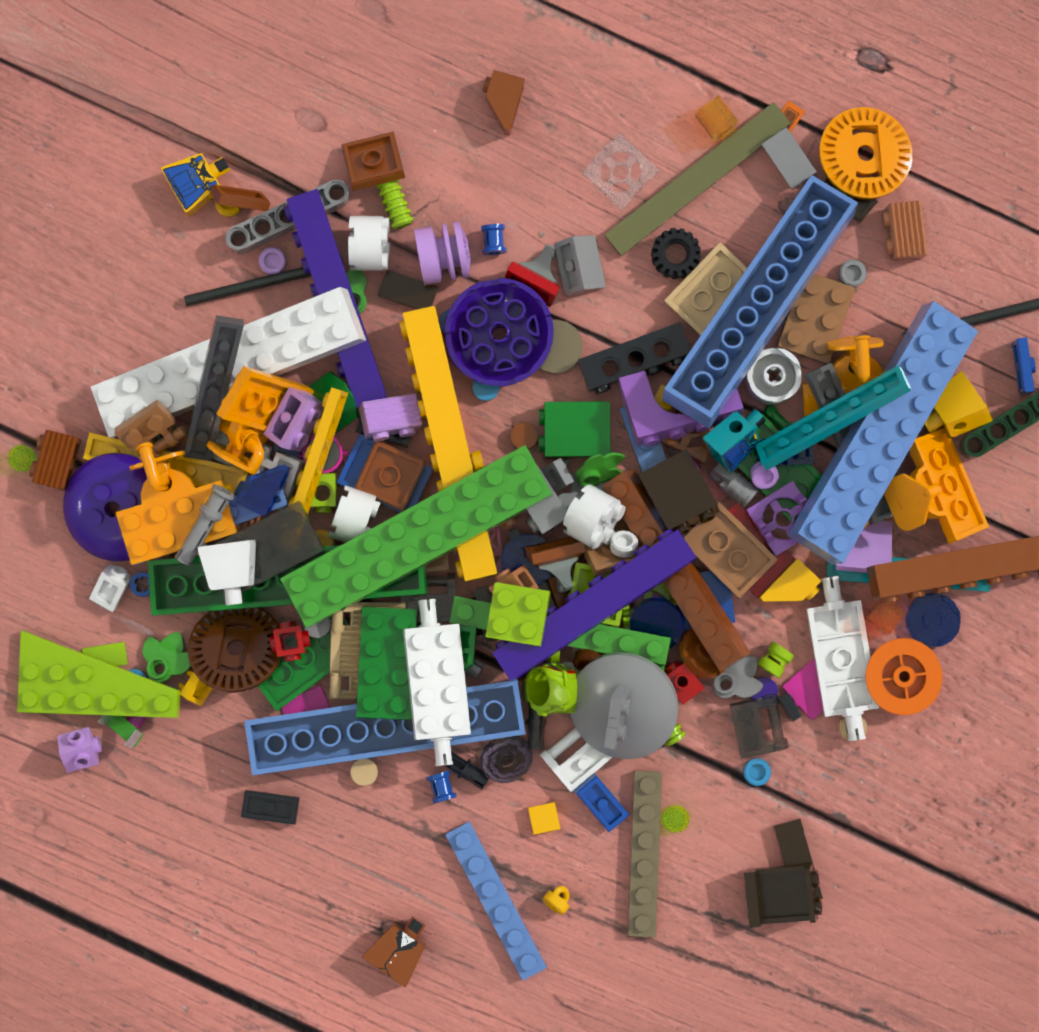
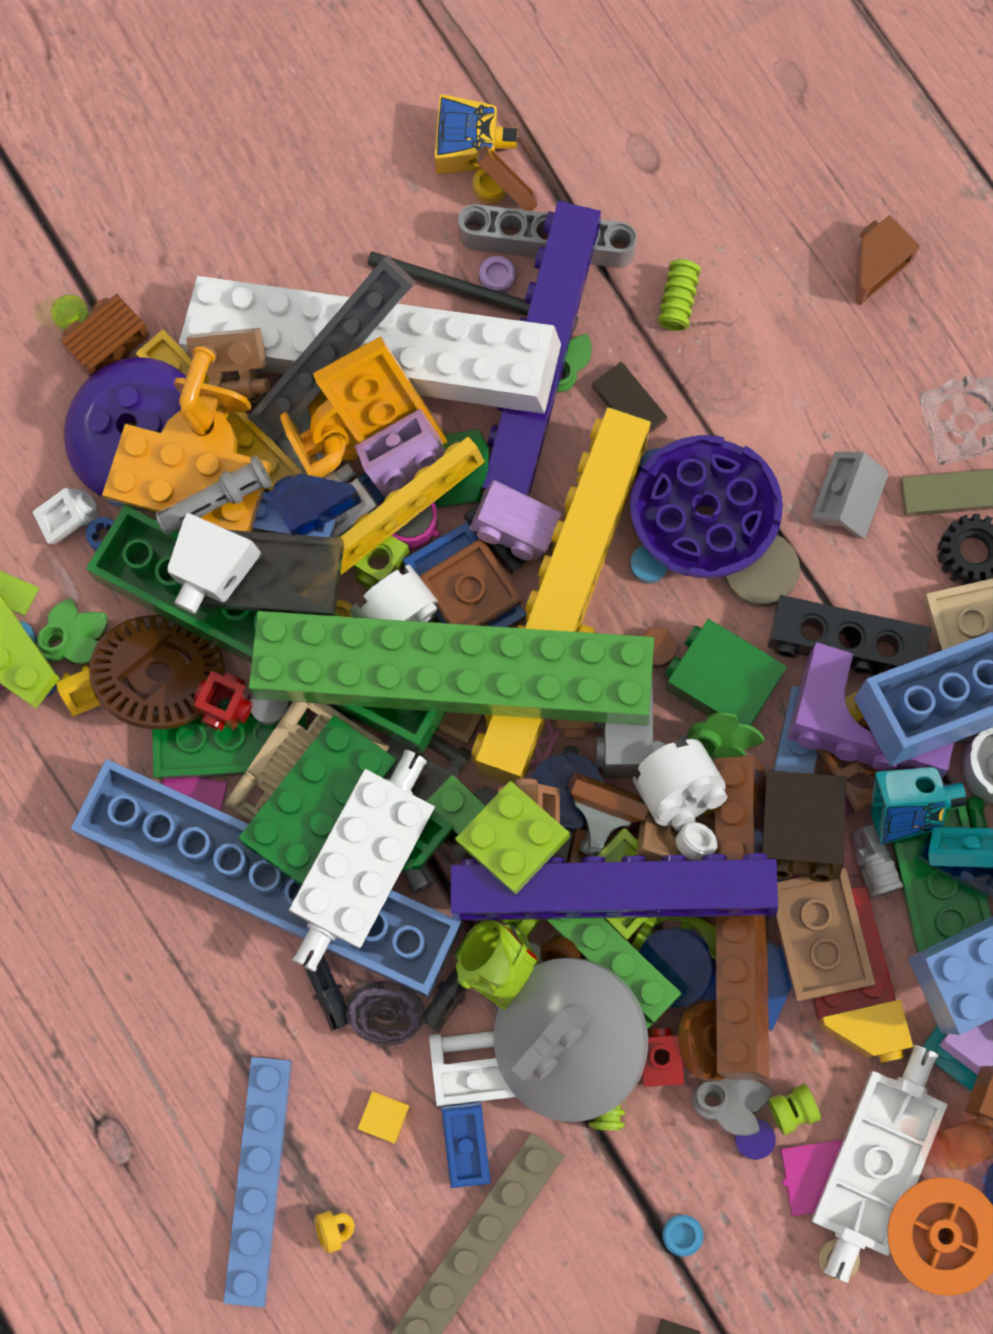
camera: 35 degrees right, 10 degrees down
black plate [241,790,300,825] -> none
dark orange tile [341,131,405,191] -> none
white brick [348,216,390,271] -> none
tan tile [351,758,378,786] -> none
dark orange torso [362,916,426,987] -> none
lavender wheel [414,221,471,286] -> none
blue bush [426,771,457,804] -> none
blue bush [481,224,507,255] -> none
red piece [505,244,560,307] -> none
light grey tile [541,458,576,493] -> none
clear neon green plate [662,805,690,833] -> none
clear smoke plate [729,694,789,759] -> none
medium lavender piece [746,481,807,556] -> none
lavender tile [750,461,779,489] -> none
black tile [777,693,802,722] -> none

